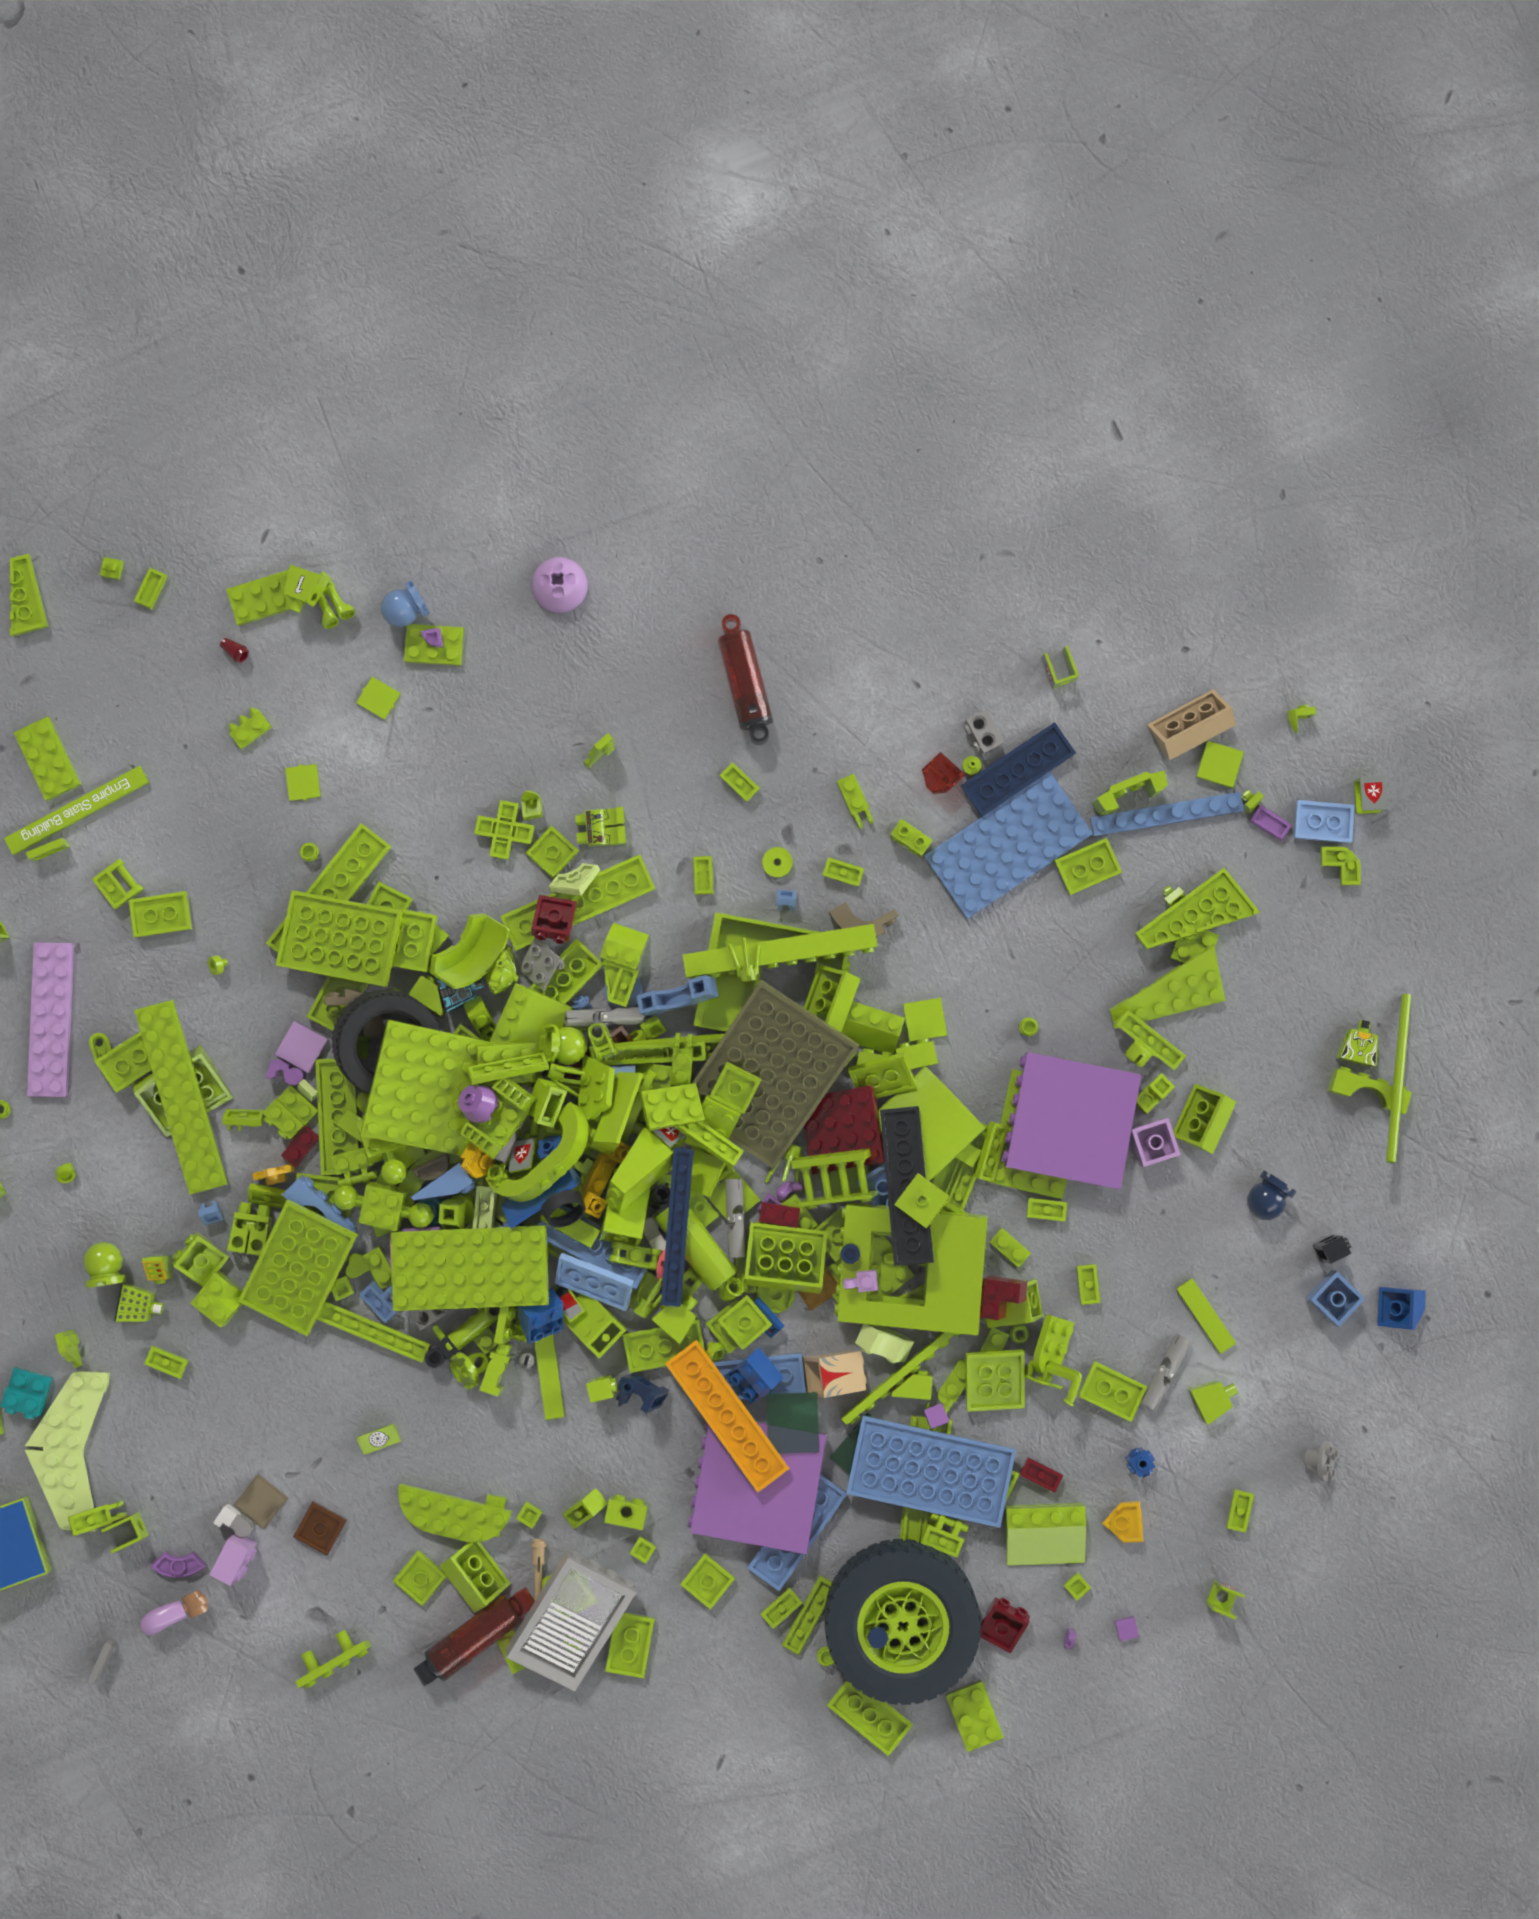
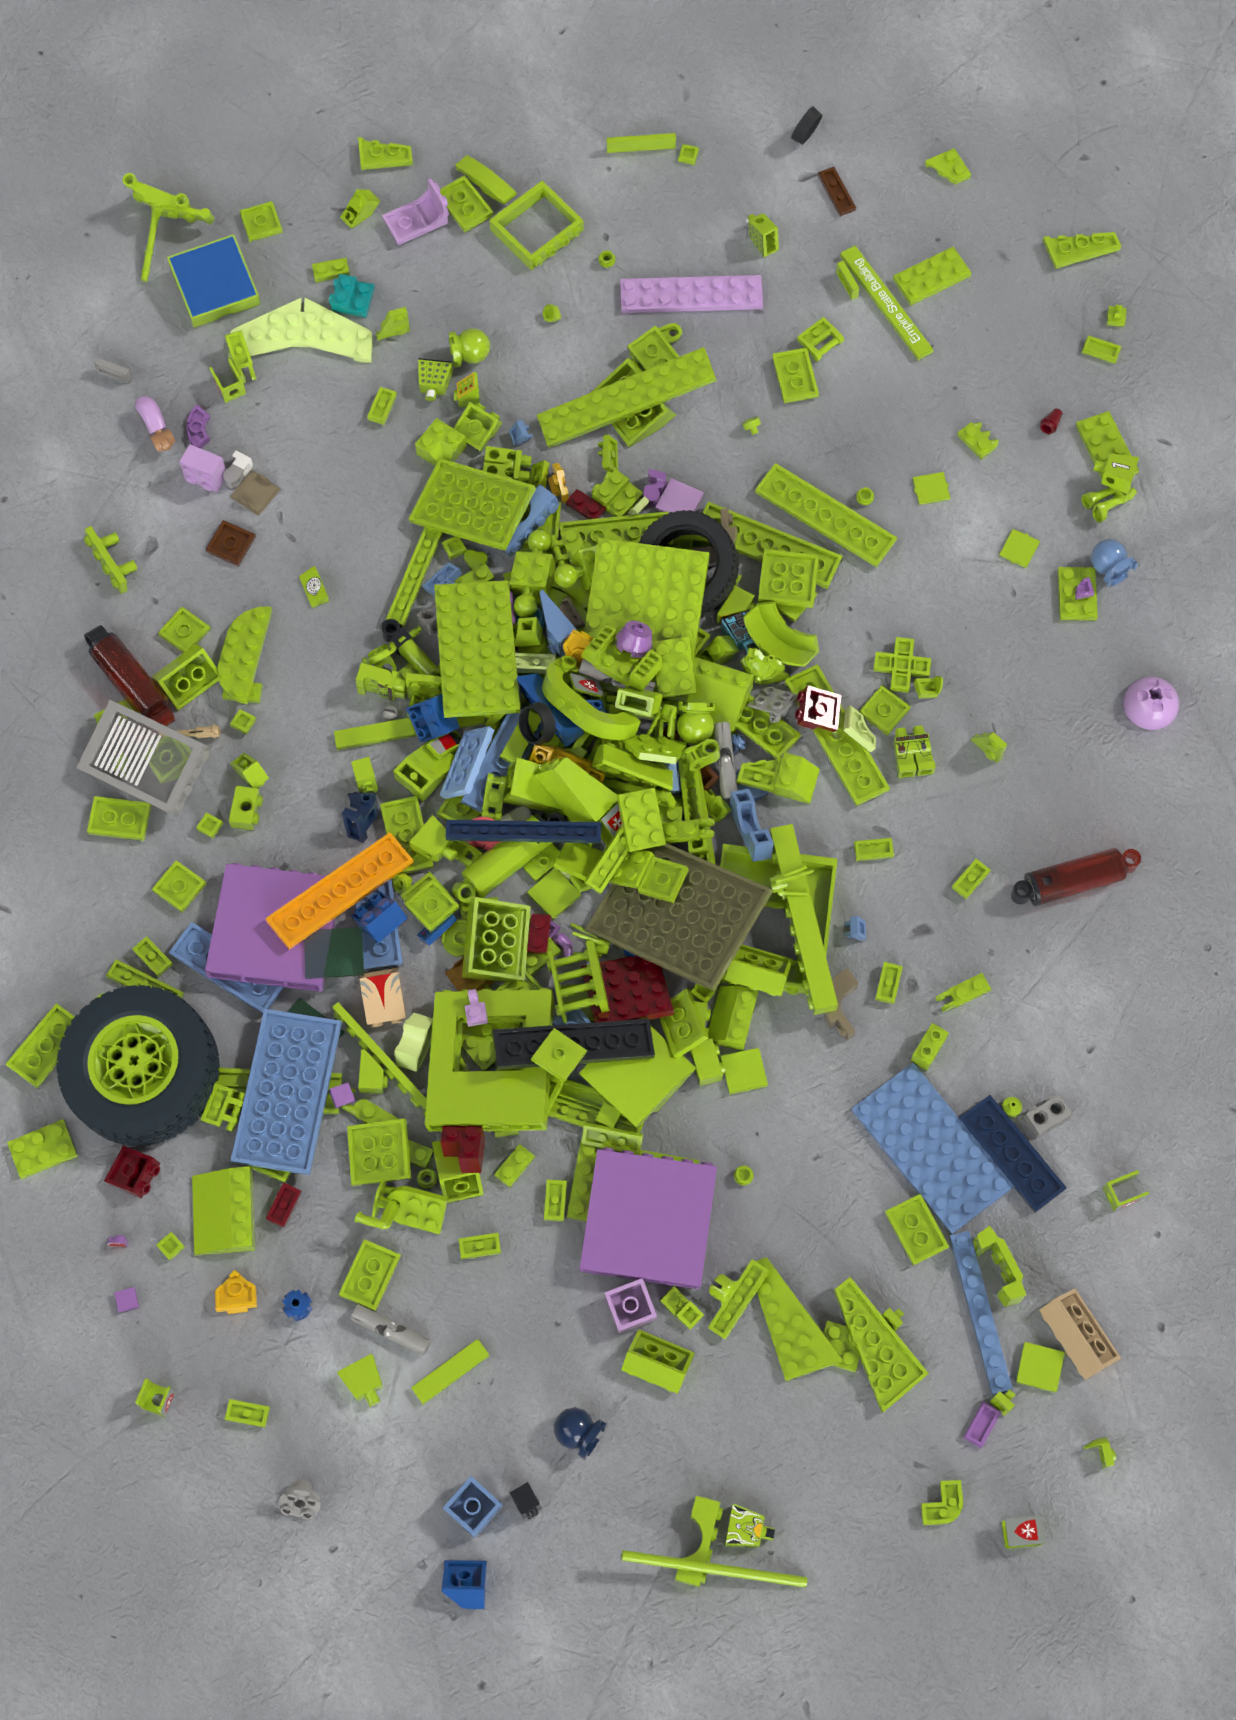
camera: 90 degrees right, 15 degrees down
lime plate [276,890,403,987] -> none
lime tile [467,1052,549,1085] -> none
lime plant [632,1272,663,1318] -> none
light grey piece [725,1179,746,1258] -> none
lime piece [762,847,793,878] -> none
dark blue tile [840,1243,861,1264] -> none
dark blue tile [867,1626,888,1648] -> none
clear red slope [922,752,965,794] -> none
light blue plate [1293,800,1355,844] -> none

